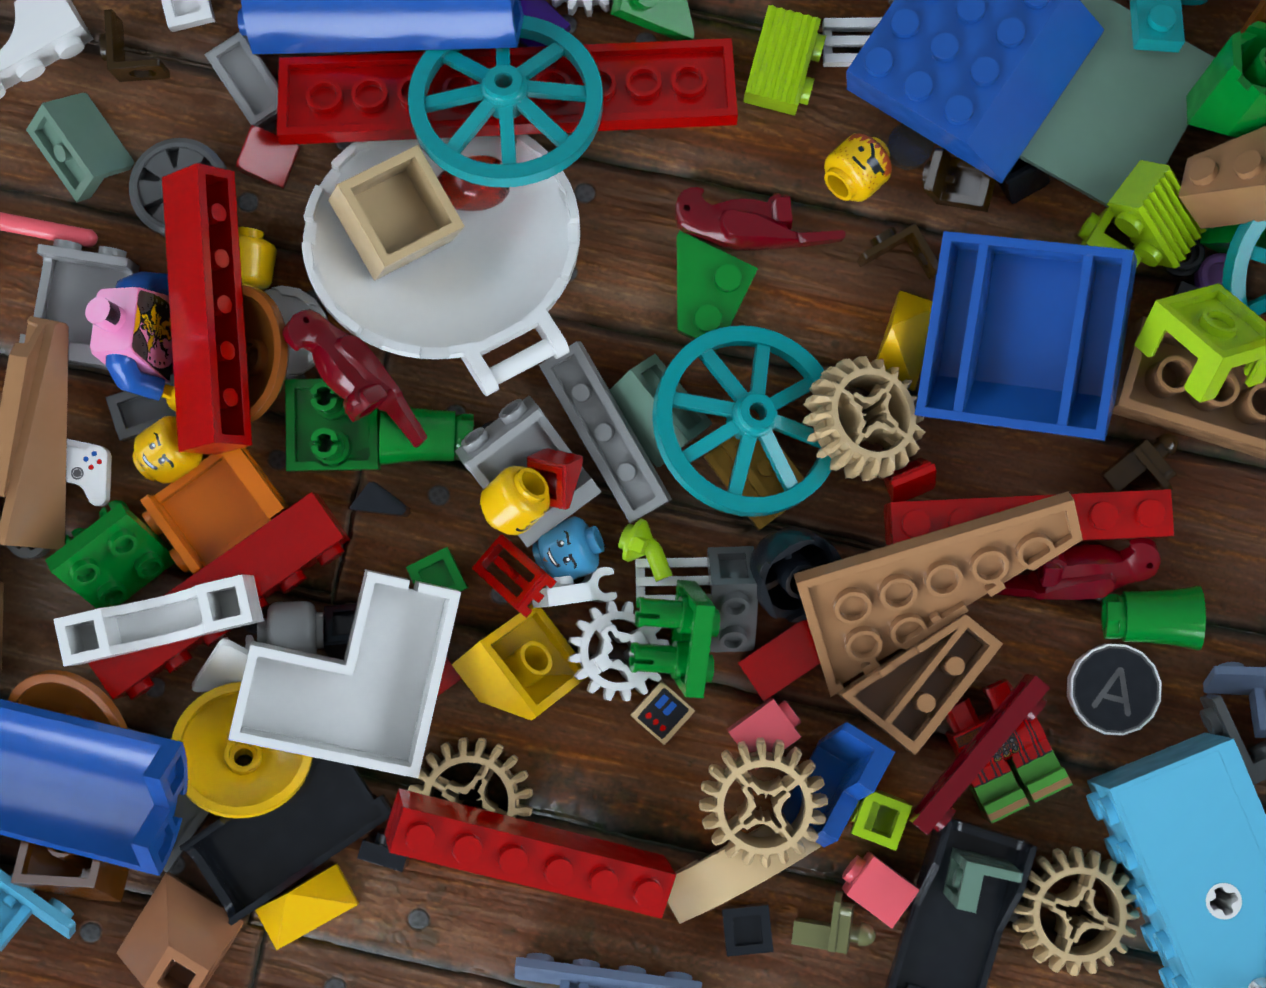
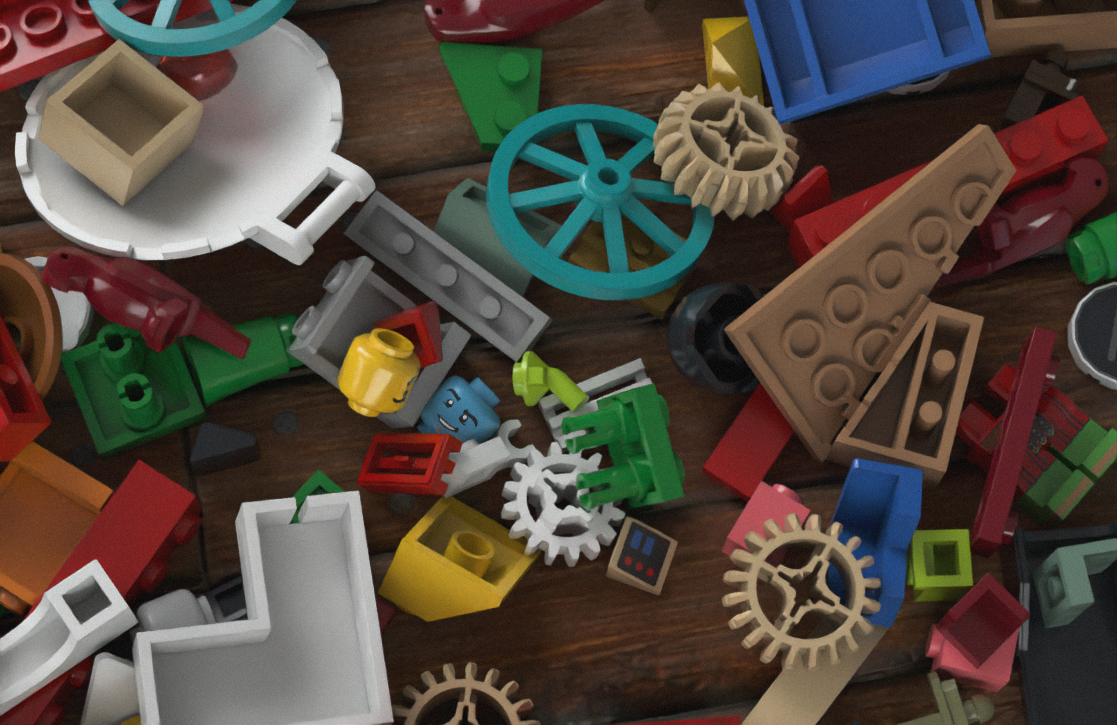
camera: 30 degrees left, 15 degrees down
dark grey bracket [707,546,758,652] -> none
none -> dark red panel [935,572,1031,669]

